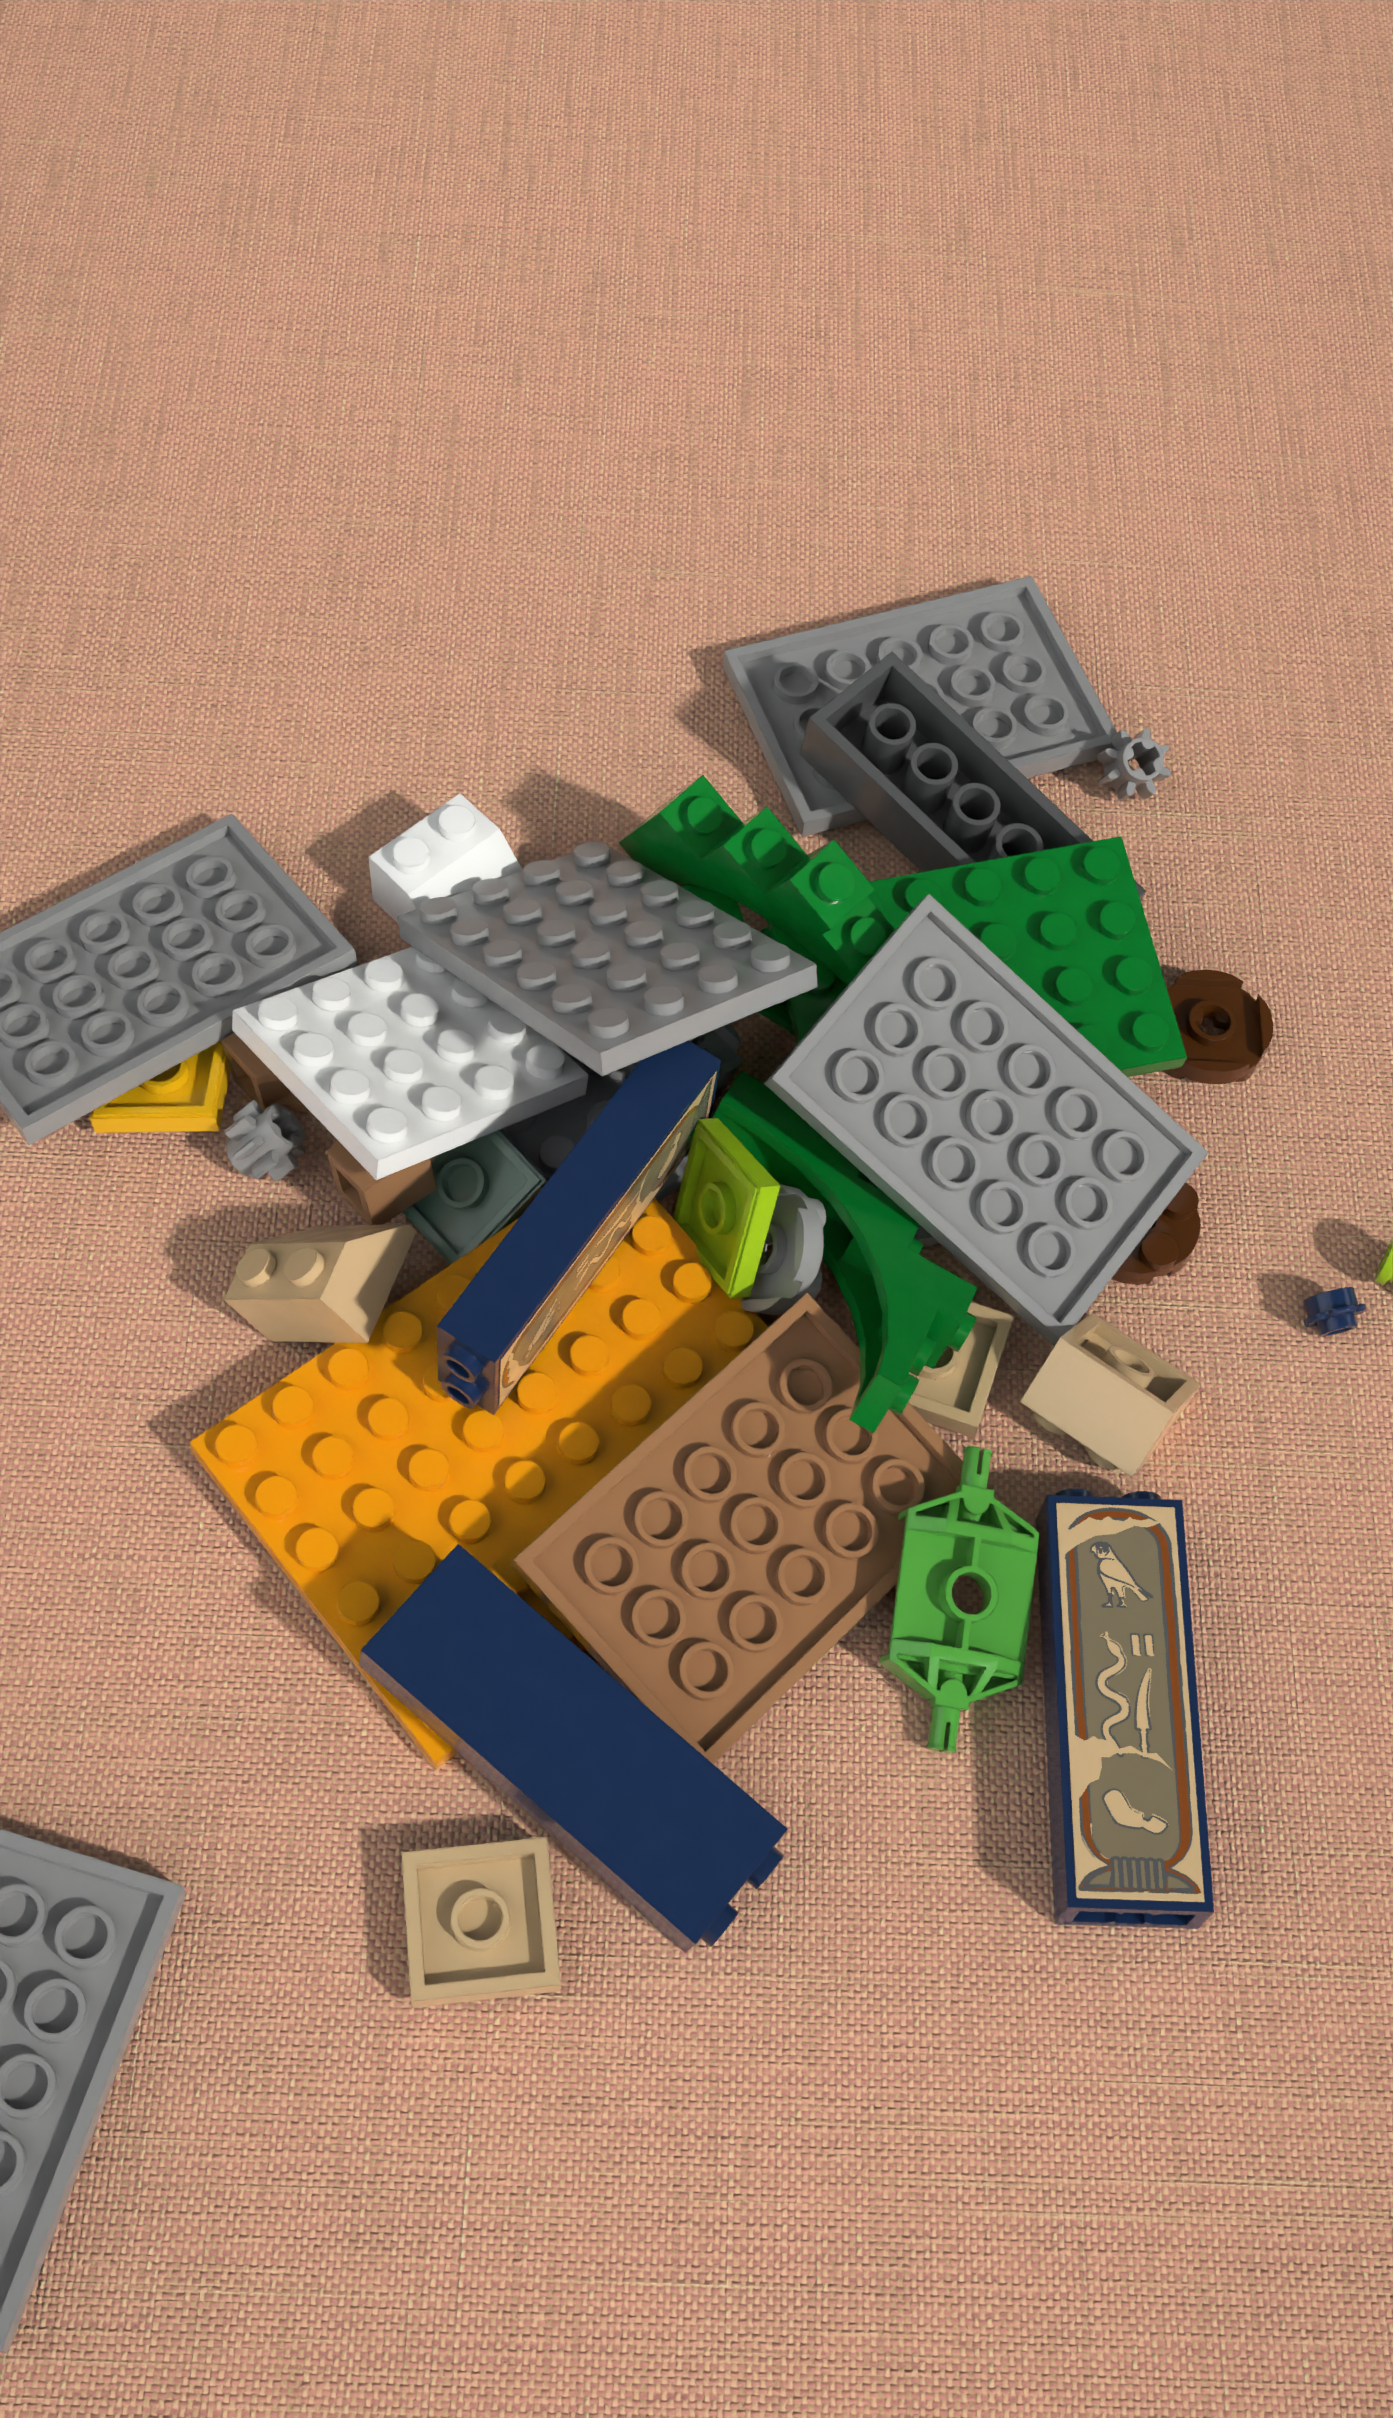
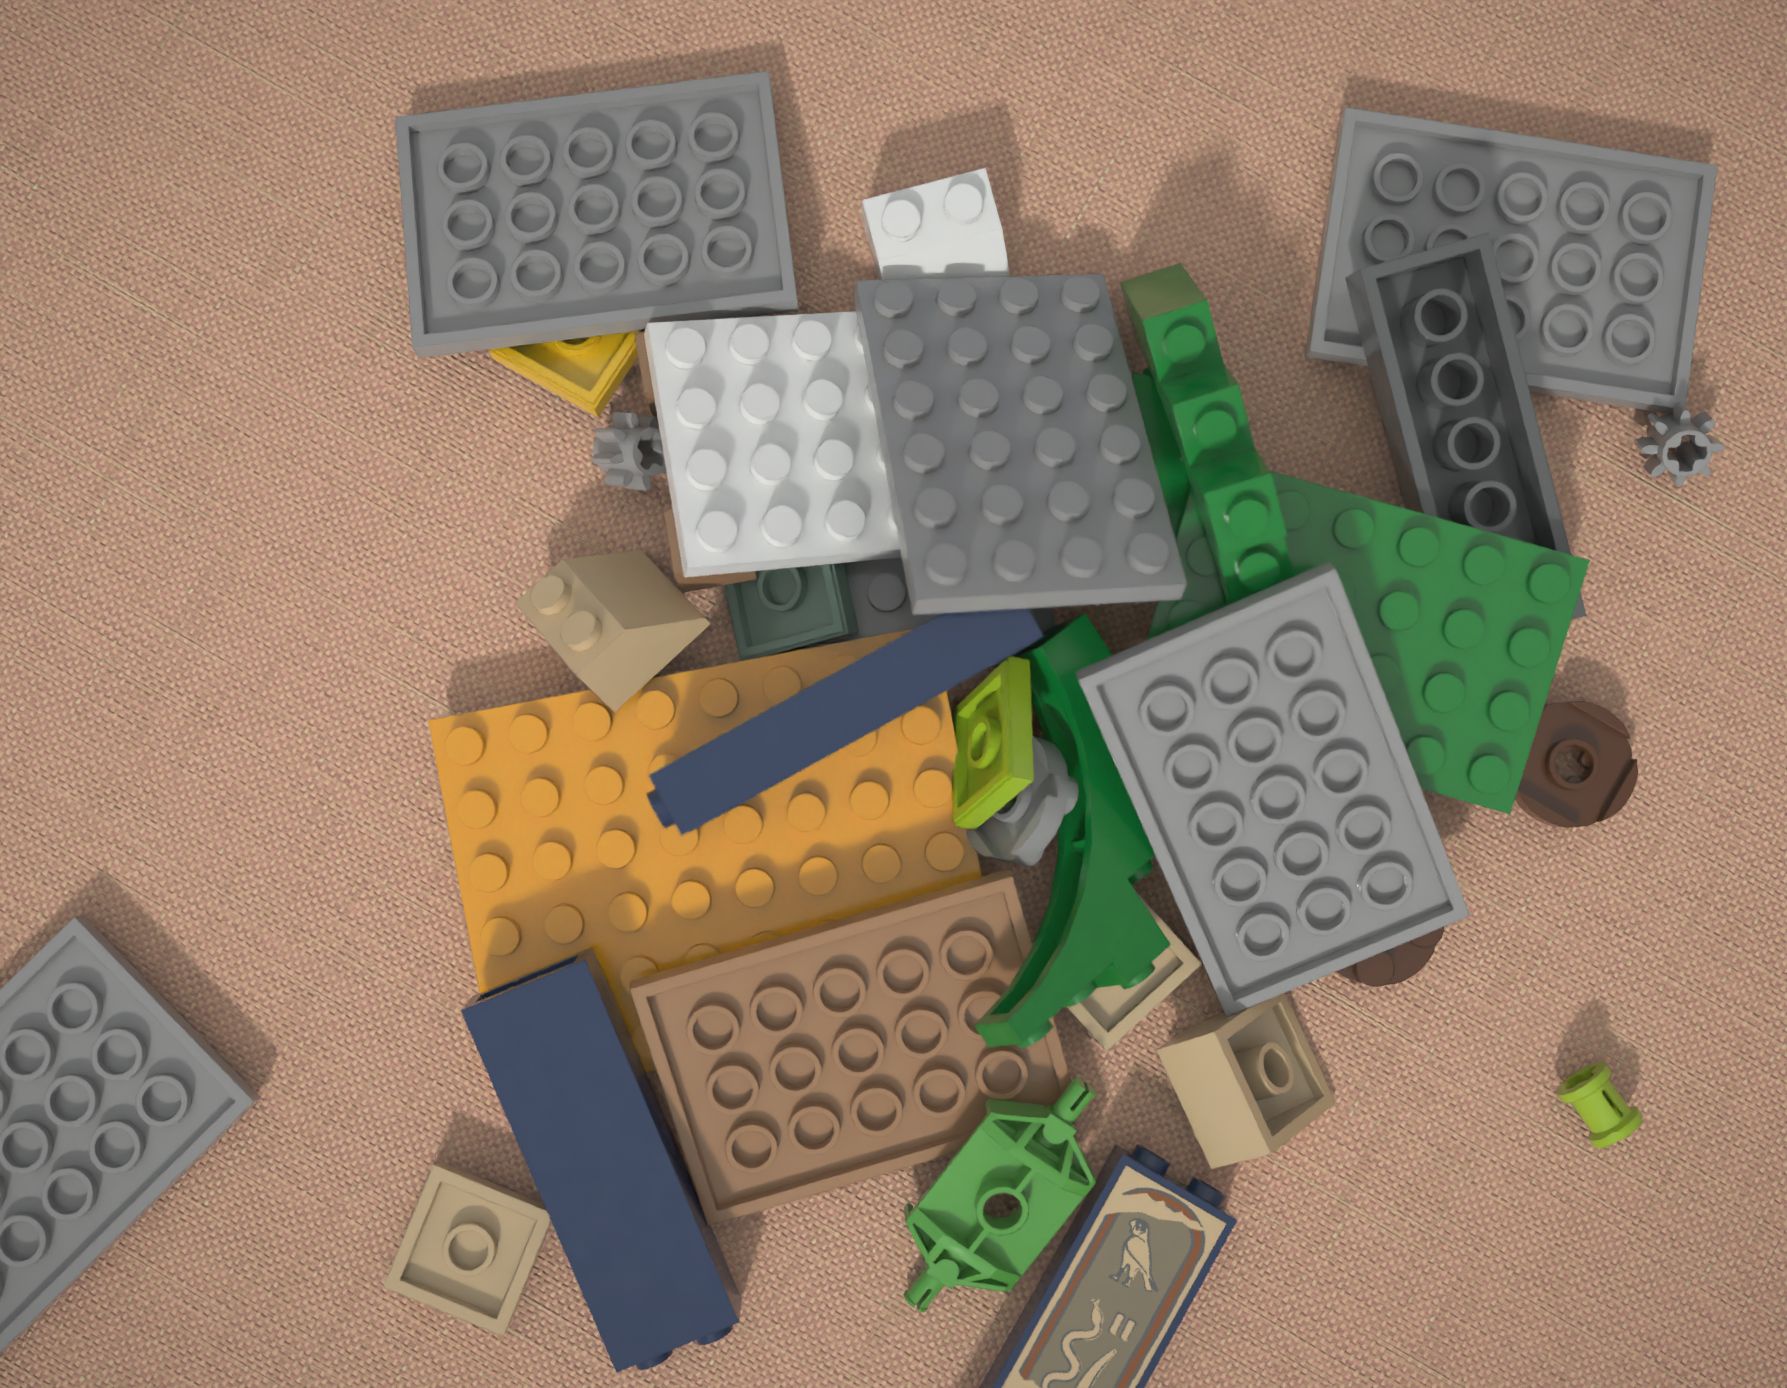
camera: 30 degrees right, 25 degrees up
dark blue plate [1303,1287,1366,1337] -> none

